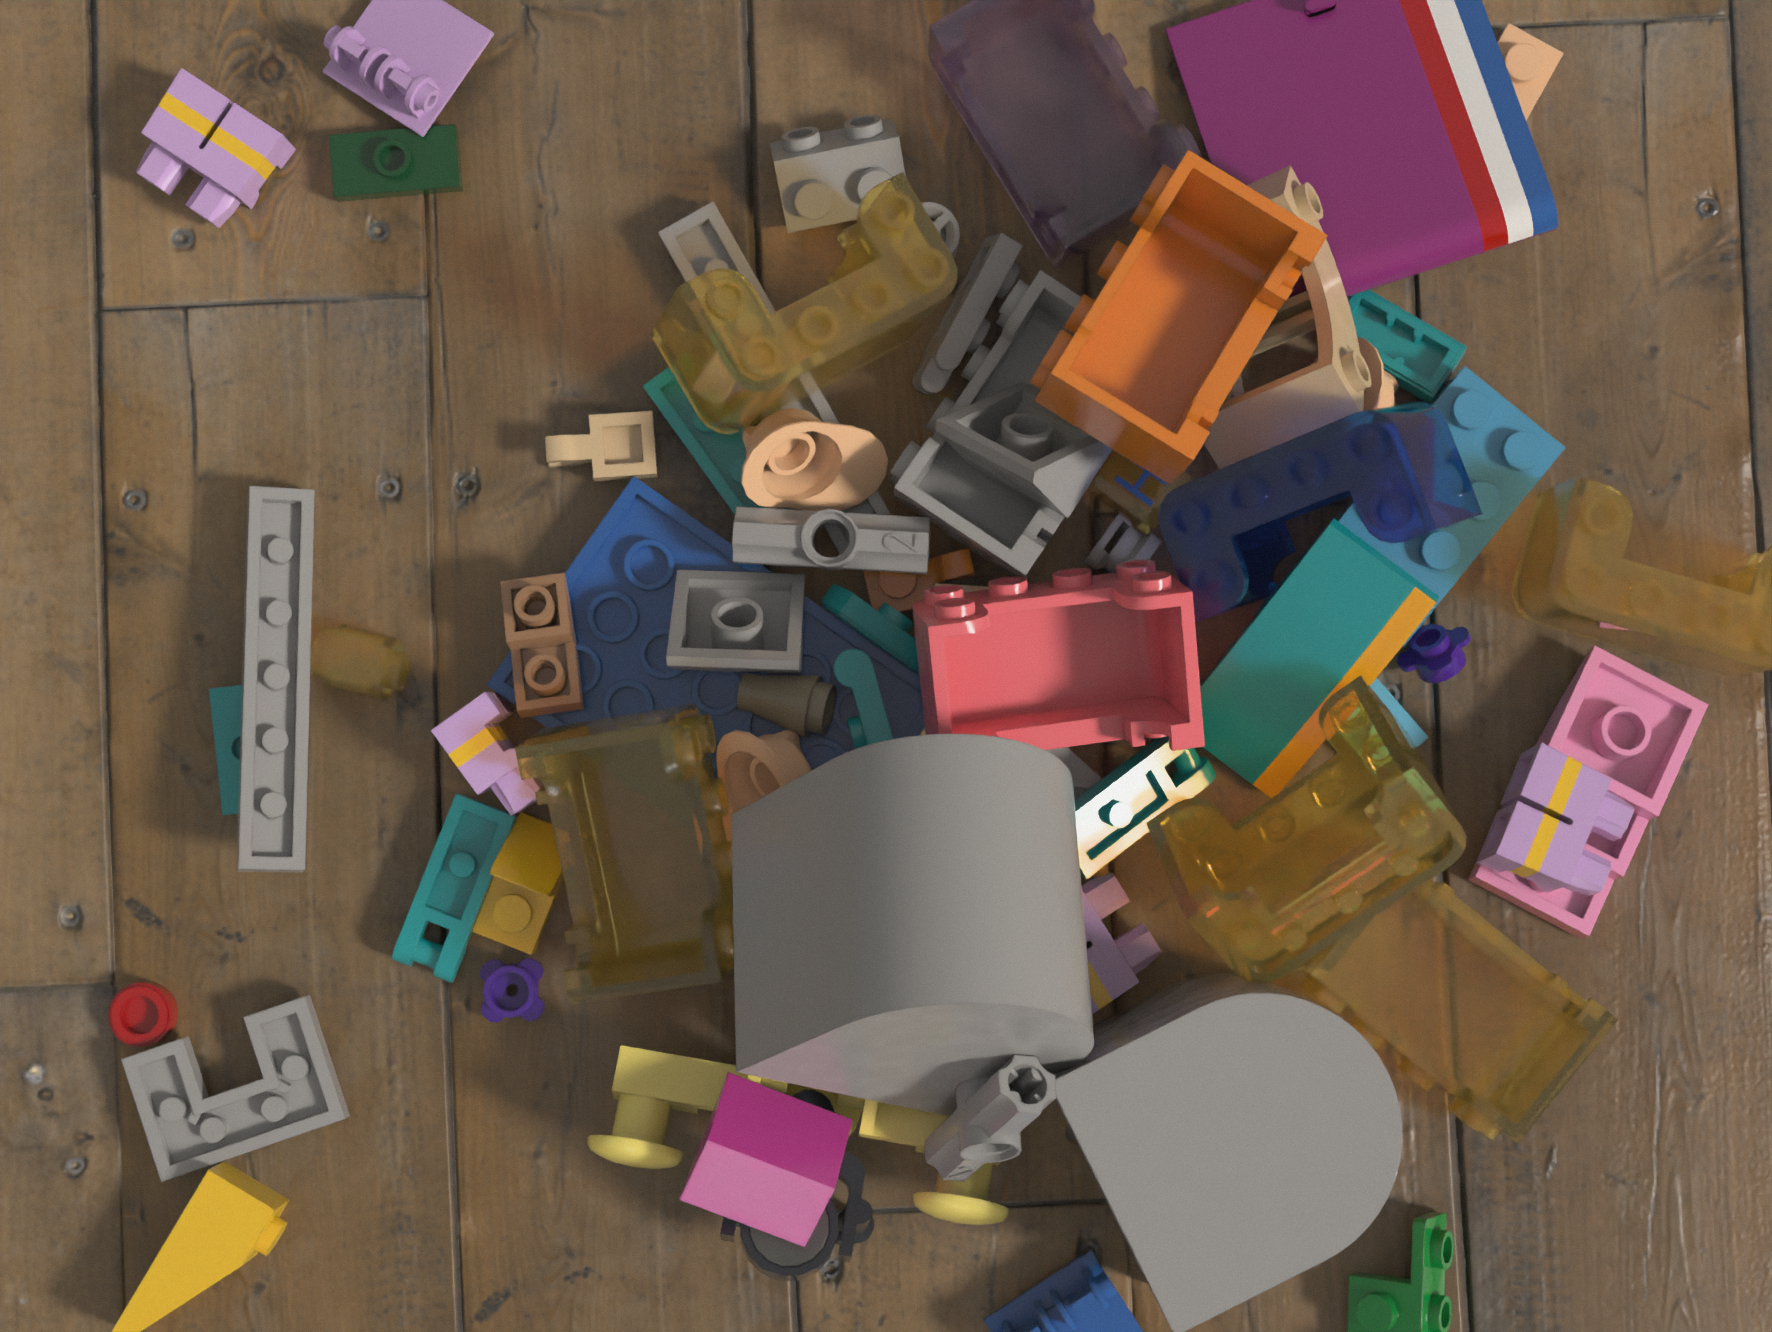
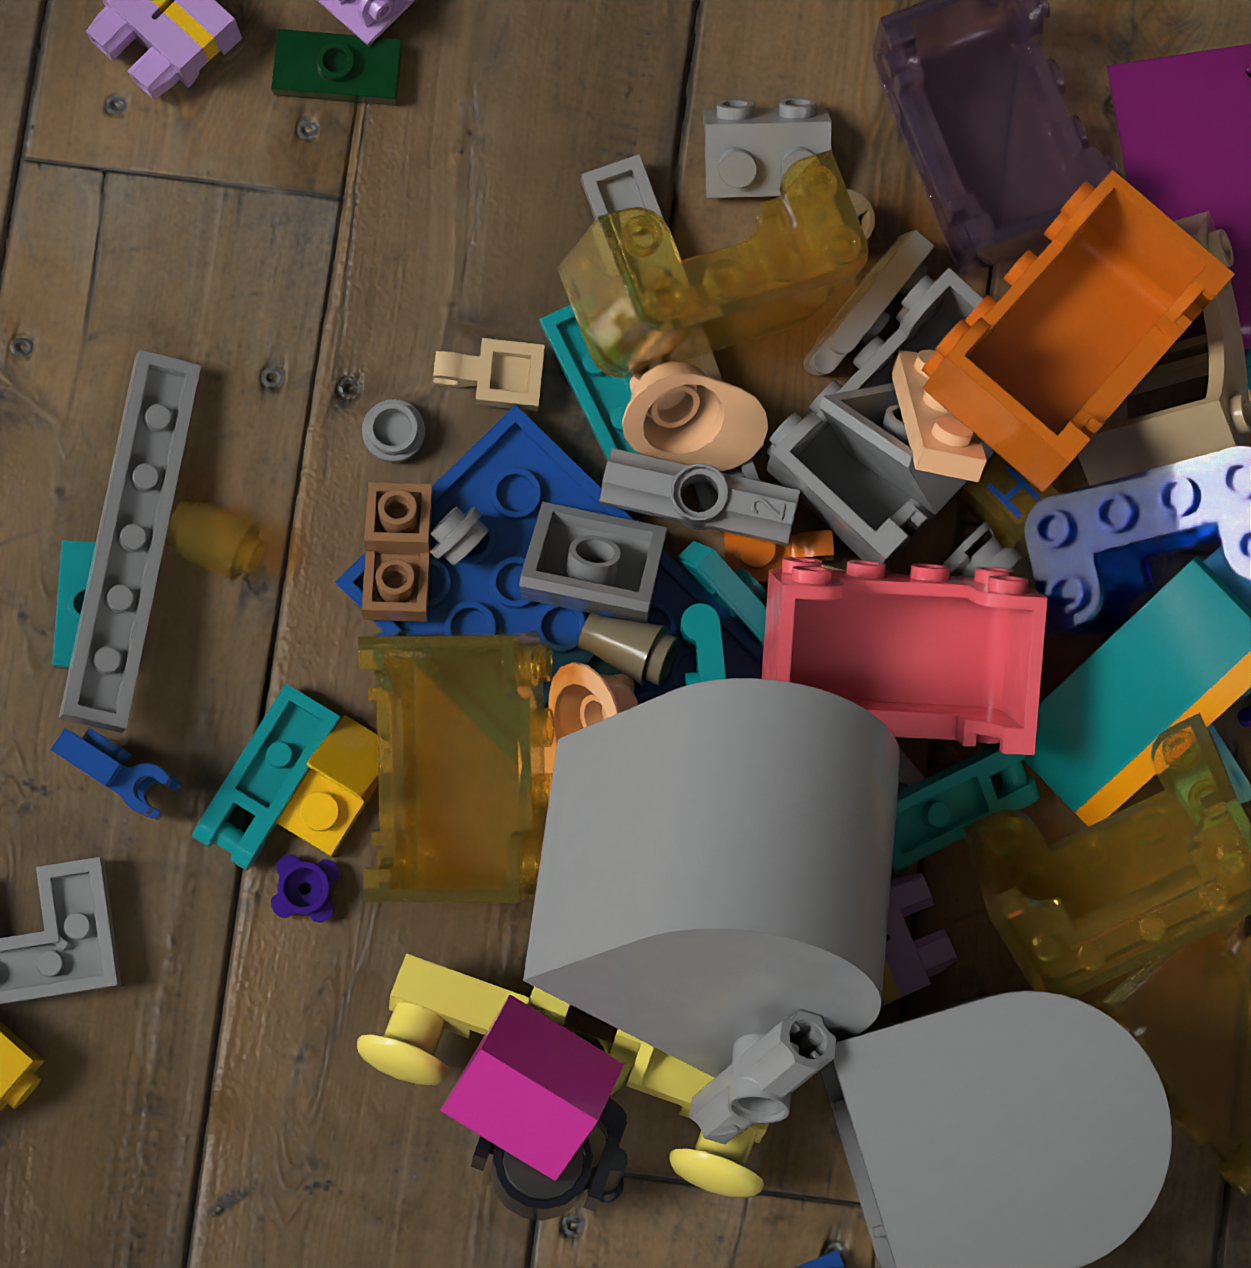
camera: 10 degrees right, 5 degrees down
lavender hips [431,692,552,816] -> none
none -> blue plate [50,727,182,820]
none -> light grey plate [362,399,425,463]
none -> light grey plate [430,506,489,565]
none -> light nougat plate [890,349,987,482]

